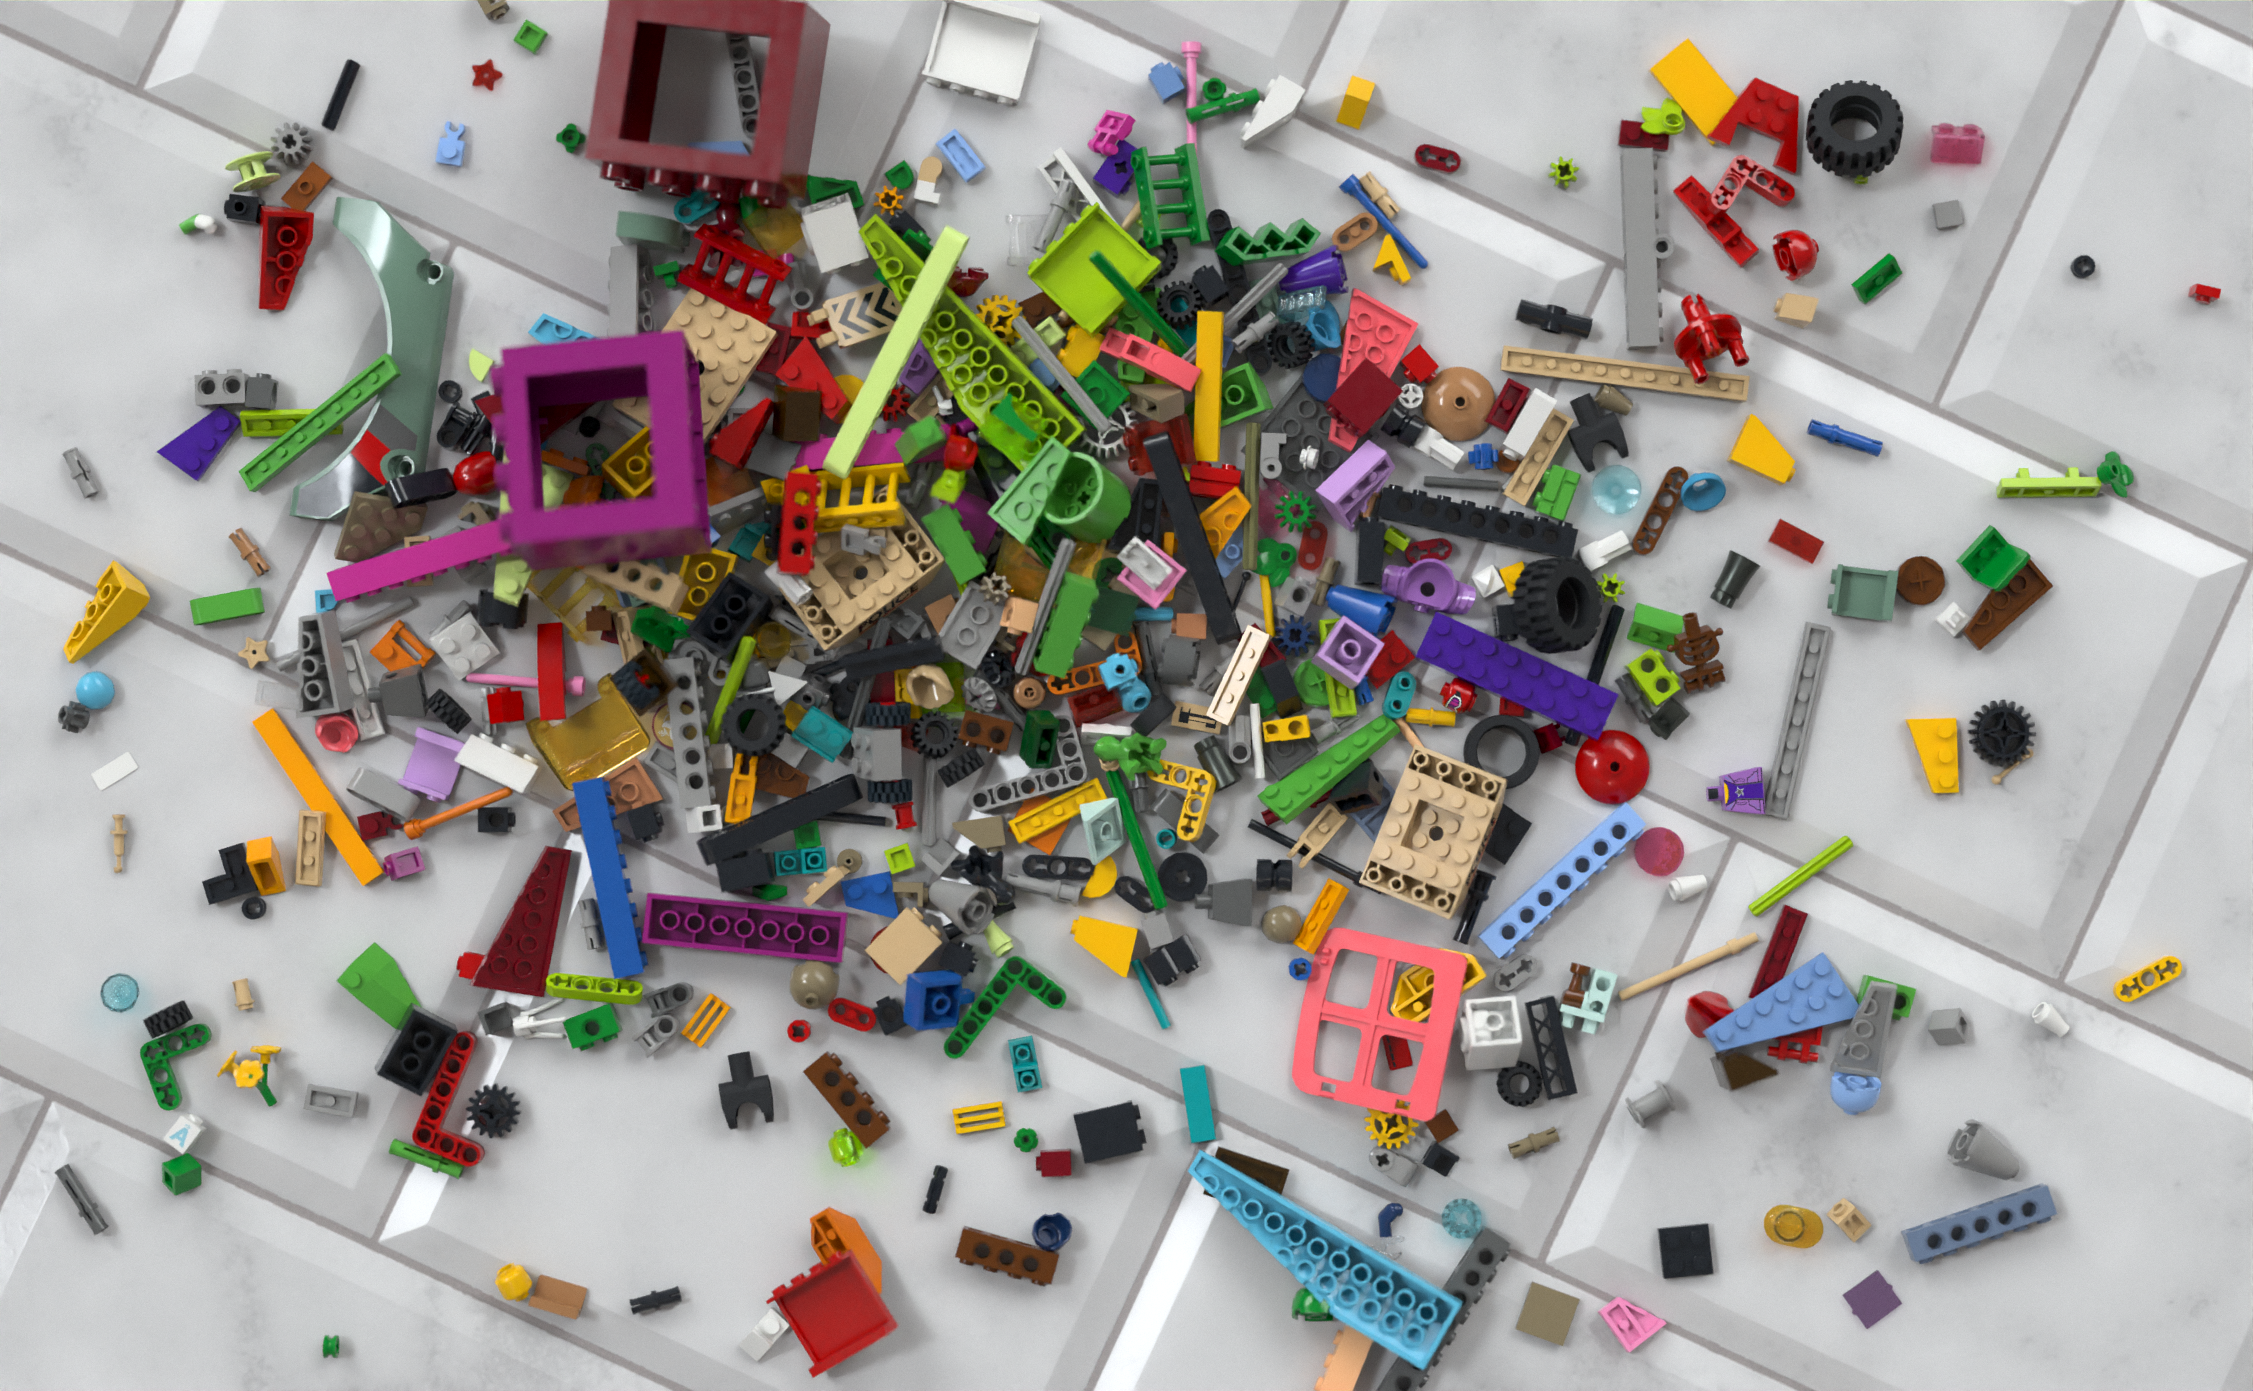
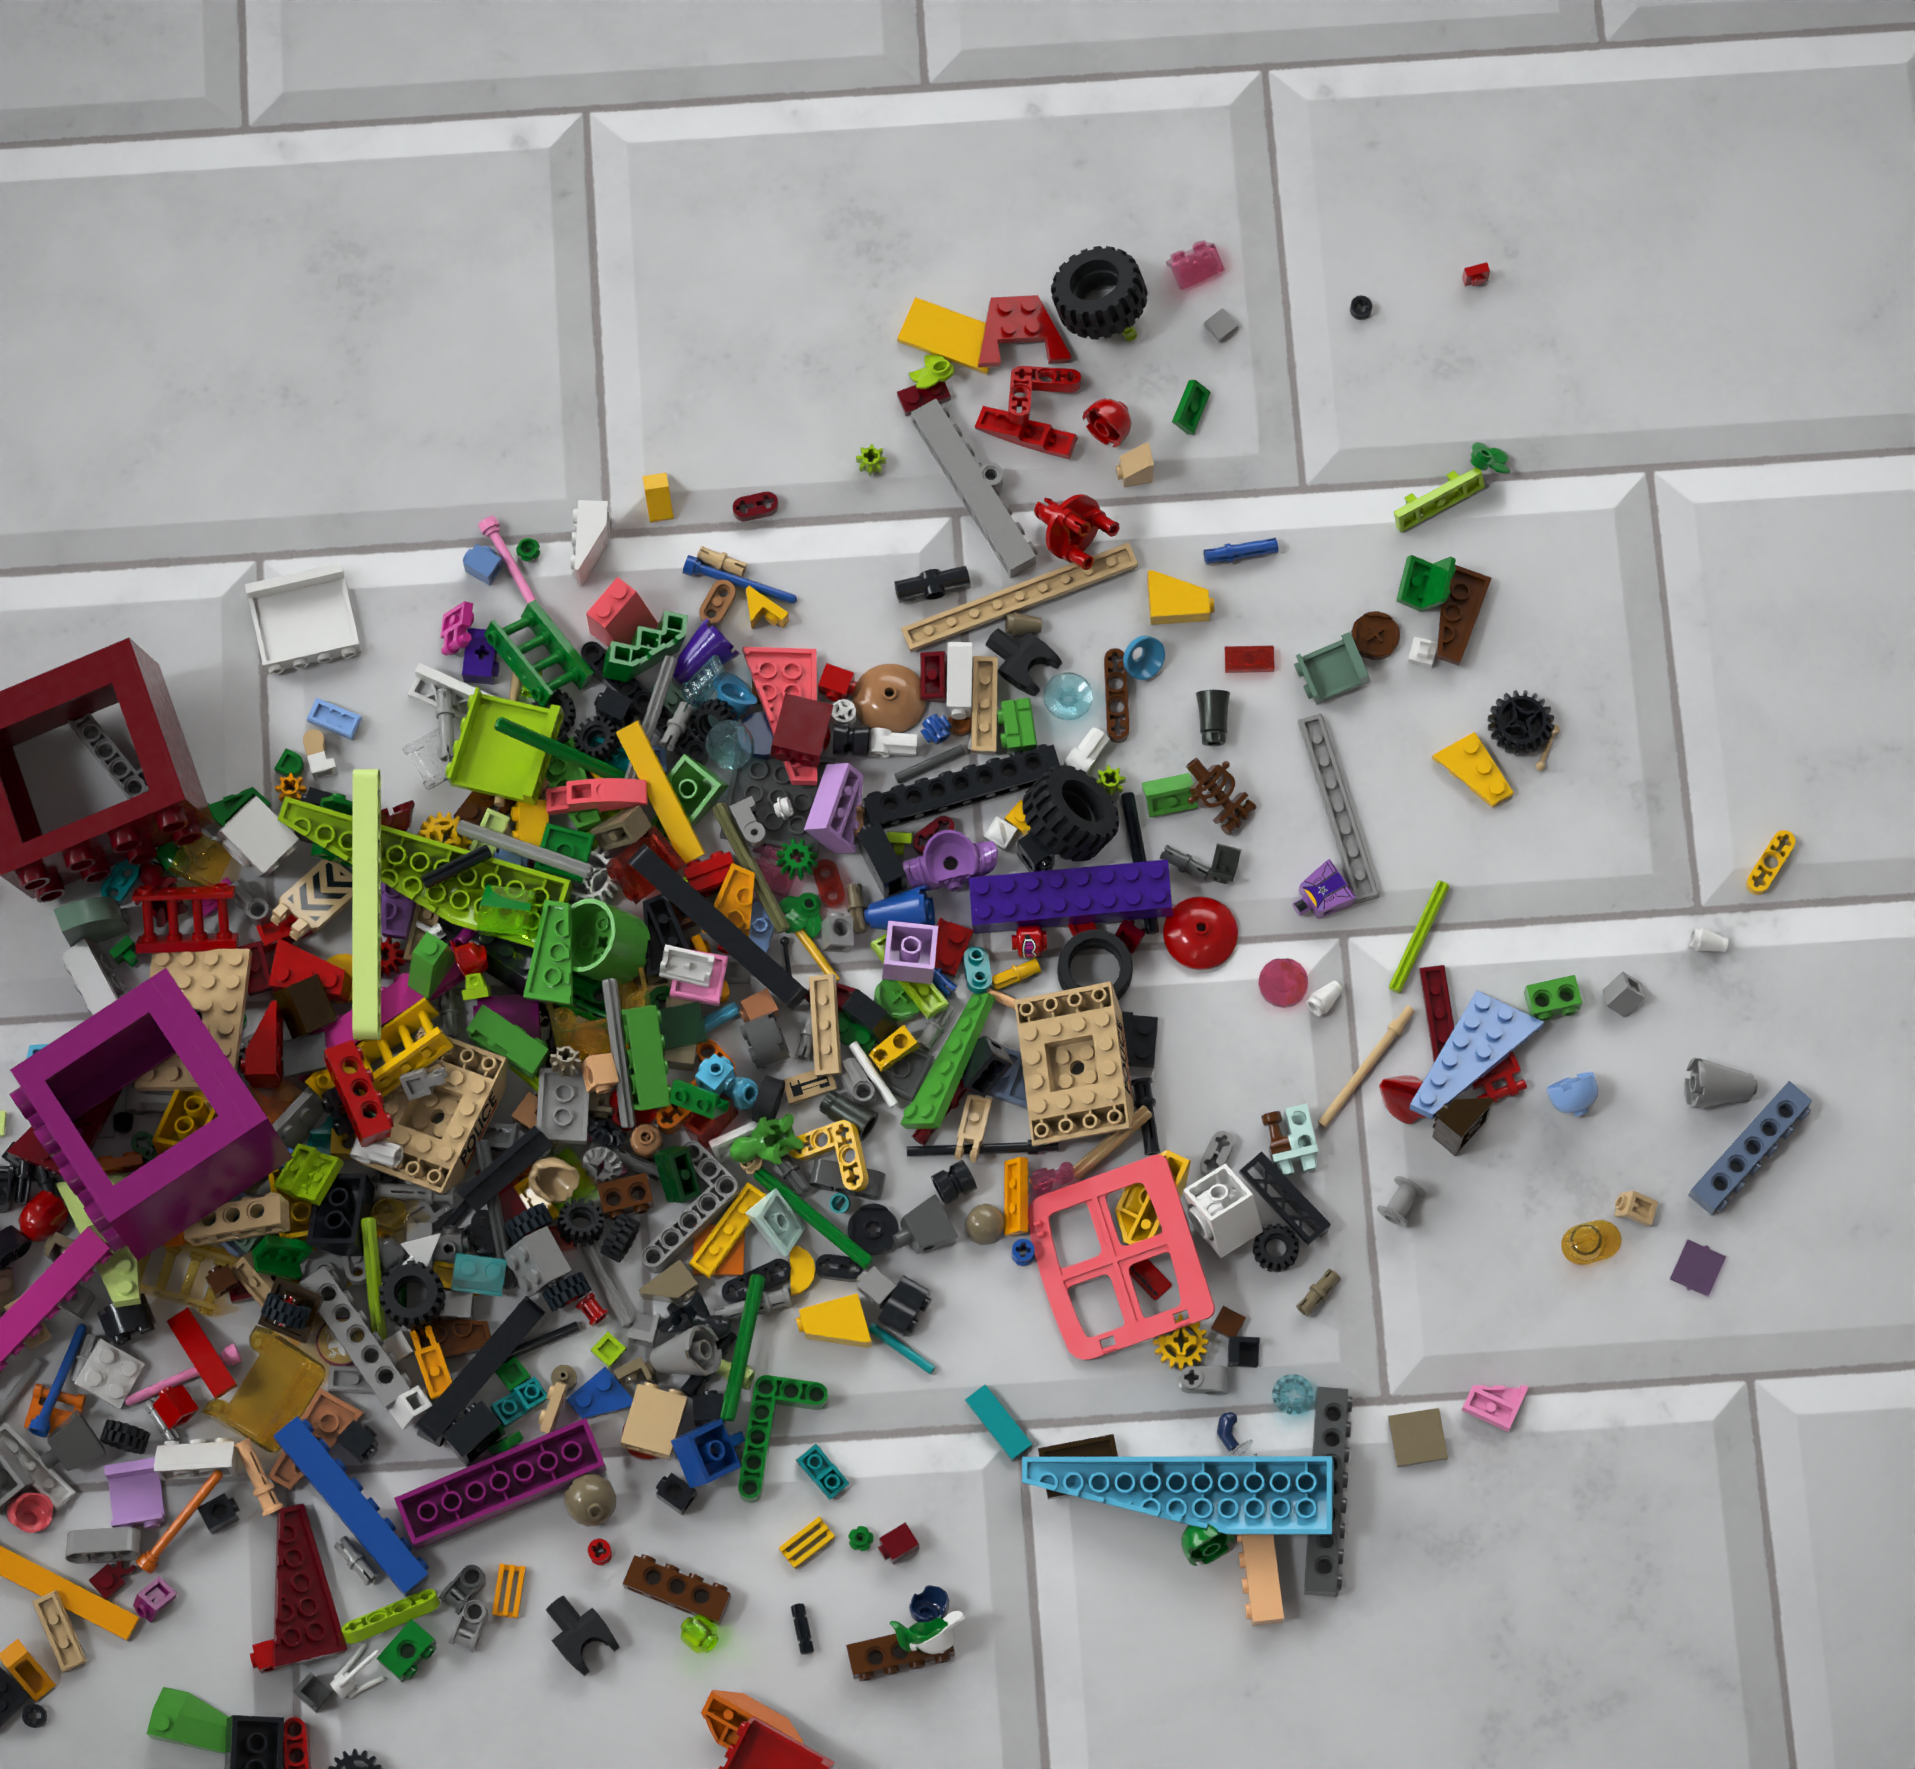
camera: 25 degrees left, 15 degrees down
red plate [828,997,877,1032] -> none
black panel [1073,1100,1147,1164] -> none
dark grey pin [1133,621,1163,697] -> none
green pin [1185,88,1260,124] -> none
dark blue gear [1274,615,1316,657] -> none
light blue brick [1477,802,1646,959] -> none
lime brick [1624,648,1681,707] -> none
black plate [1657,1223,1714,1279] -> none
light grey wing [1830,981,1897,1078] -> none
none -> blue piece [28,1324,87,1438]
none -> light nougat pin [234,1438,284,1516]
none -> lime slope [273,1143,344,1206]
none -> black axle [421,845,492,888]
none -> coral slope [586,577,658,647]
none -> green bracket [669,1079,729,1119]
none -> clear light blue tile [706,720,755,770]
none -> green axle [720,1274,765,1422]
none -> hair [890,1611,965,1654]
none -> clear pink plate [1029,1162,1074,1198]
none -> tan axle [1070,1106,1152,1180]

